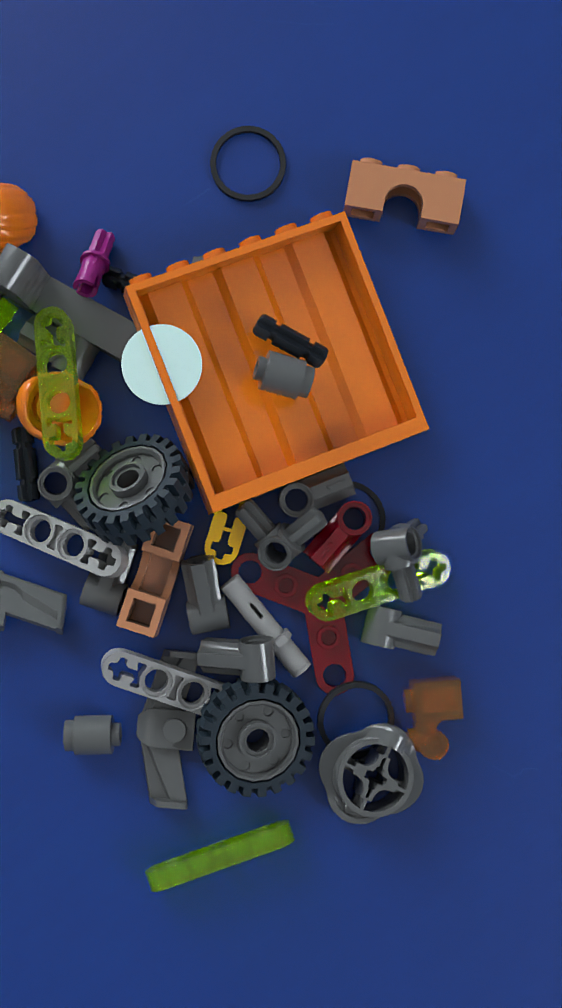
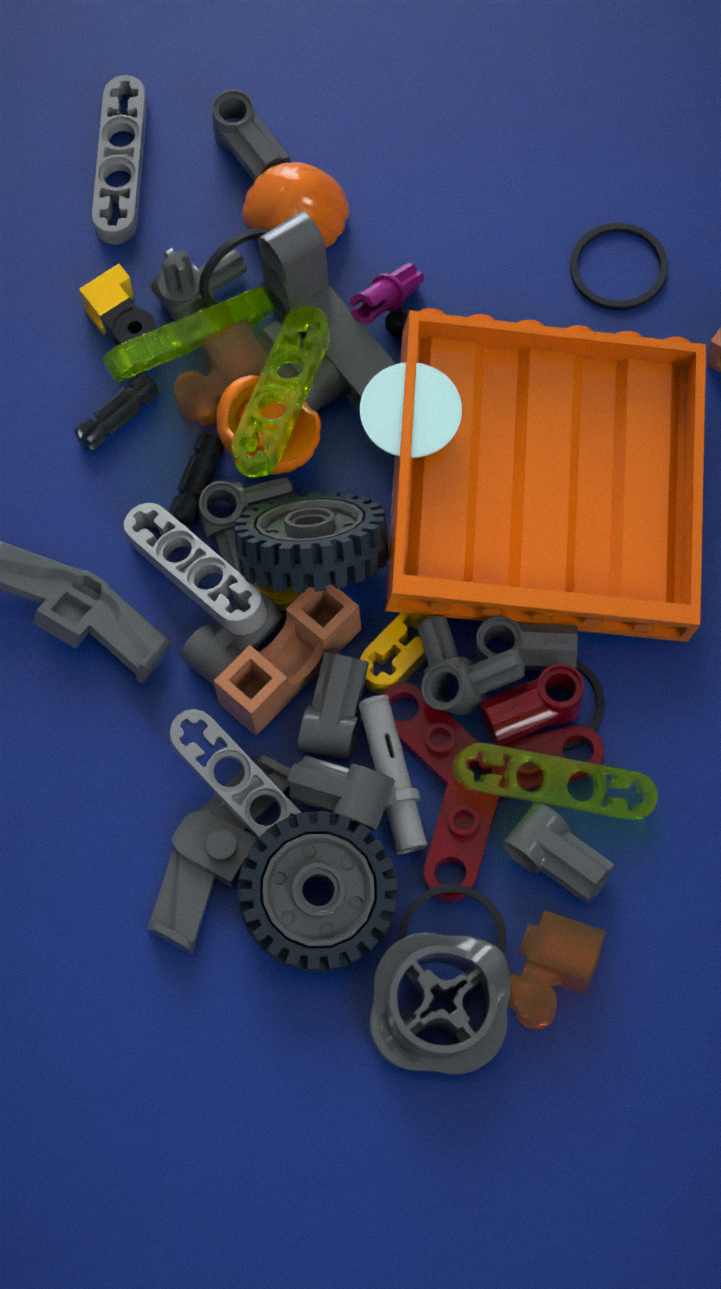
camera: 35 degrees right, 20 degrees down
dark grey brick [63,715,122,755] -> none
clear neon green beam [145,820,295,892] -> none
black axle [253,314,329,368] -> none
dark grey brick [253,350,315,400] -> none
dark grey axle [371,518,428,603] -> none

